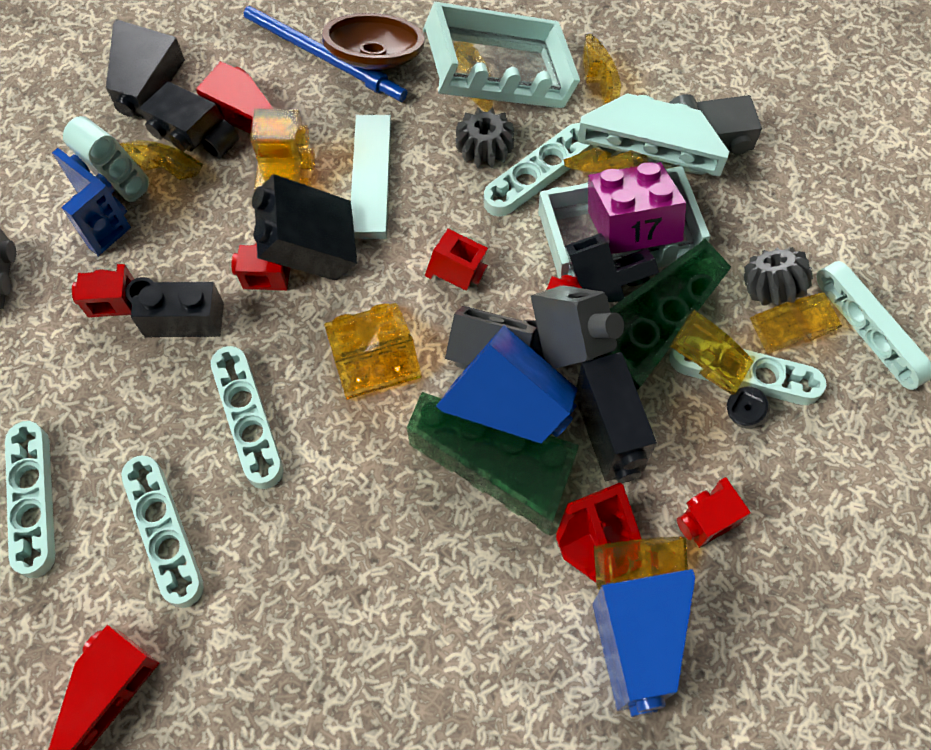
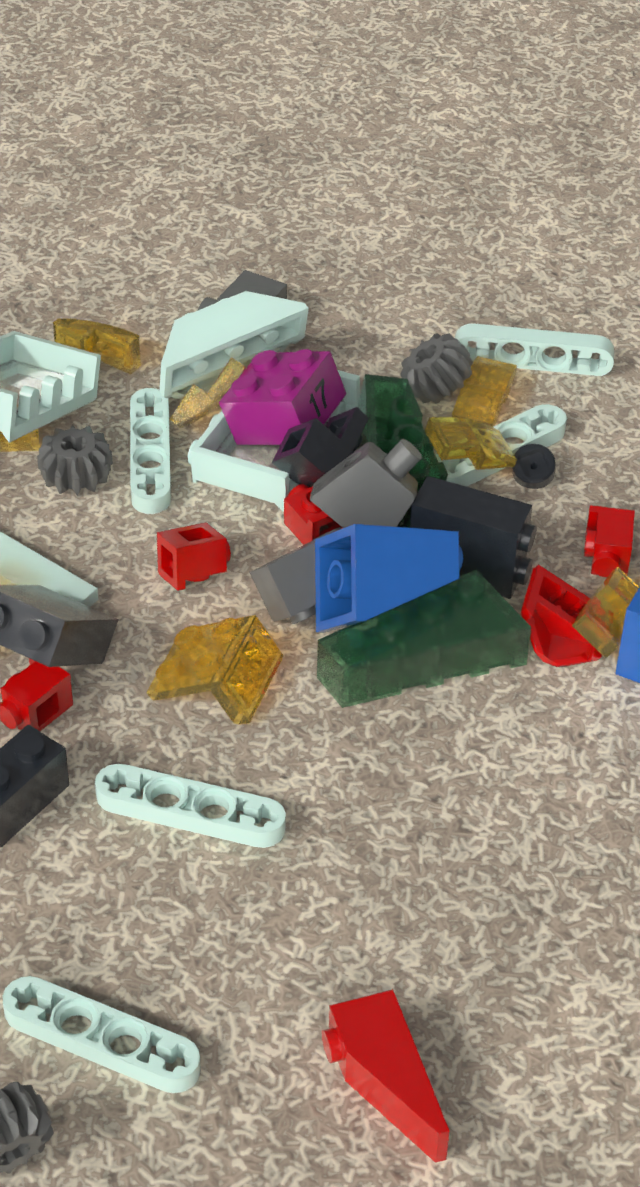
camera: 55 degrees left, 20 degrees down
light aqua beam [121,455,204,608] -> none

